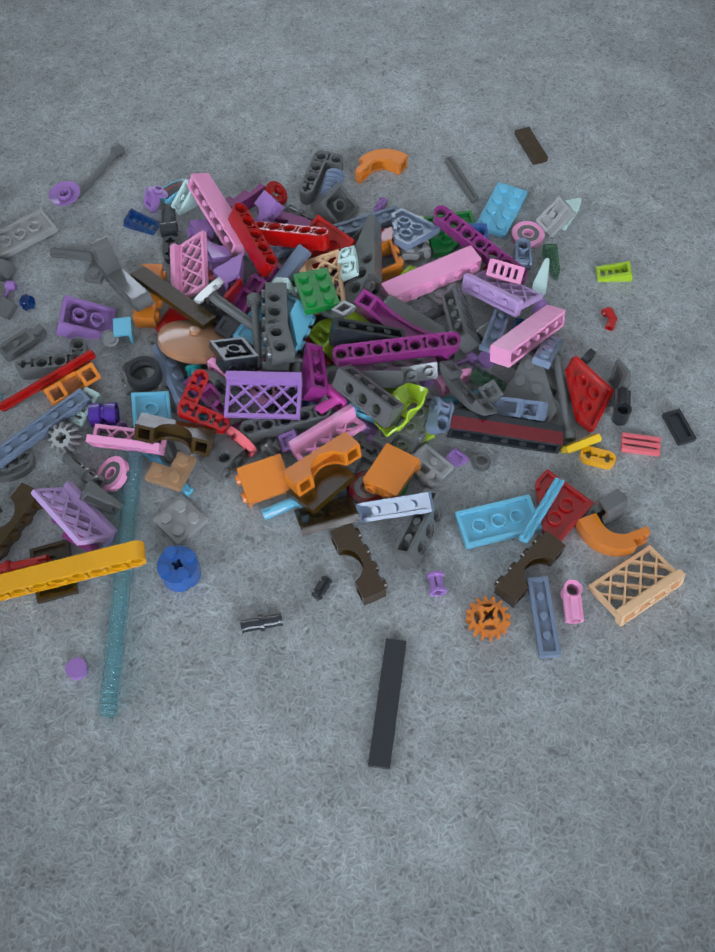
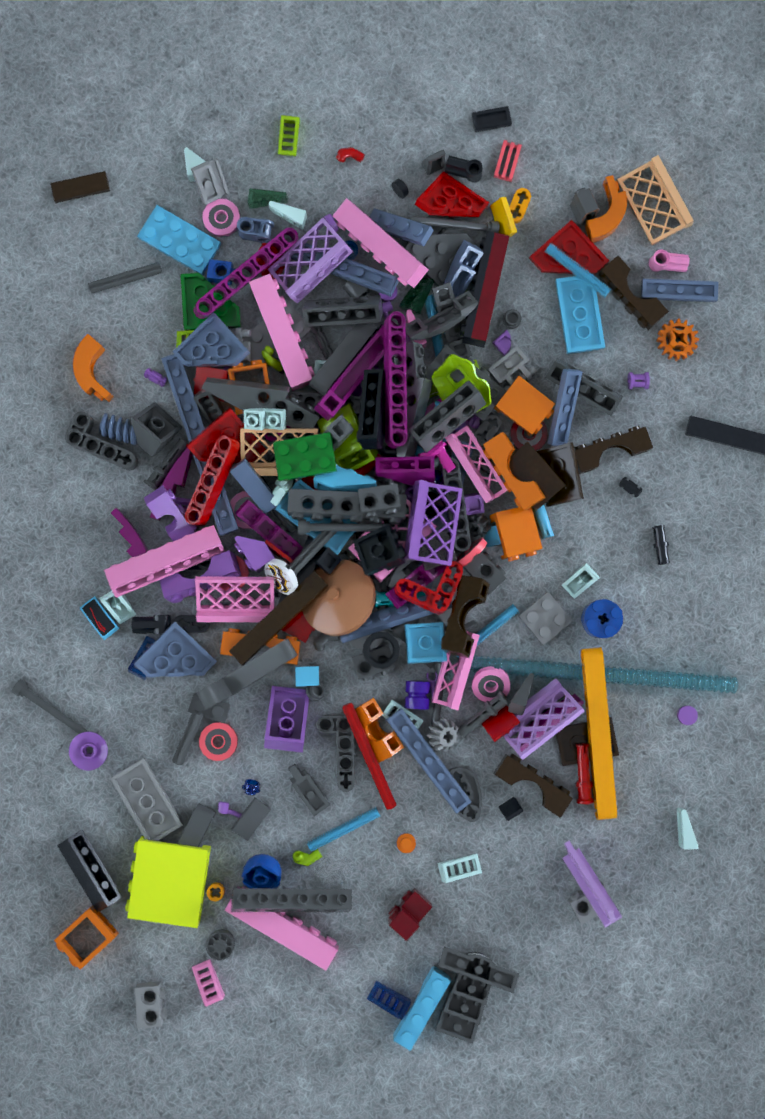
camera: 85 degrees left, 25 degrees up
medium lavender bracket [143,185,168,213] -> none
medium nougat plate [145,452,197,492] -> none
red beam [228,203,278,277] -> none
red gear [264,181,287,205] -> none
sand blue piece [425,396,454,435] -> none
bright pink slope [486,258,525,285] -> none
none -> sand blue plate [133,621,217,678]
none -> coral tile [199,722,238,761]
none -> red piece [481,705,520,742]
none -> light aqua slope [562,563,600,599]

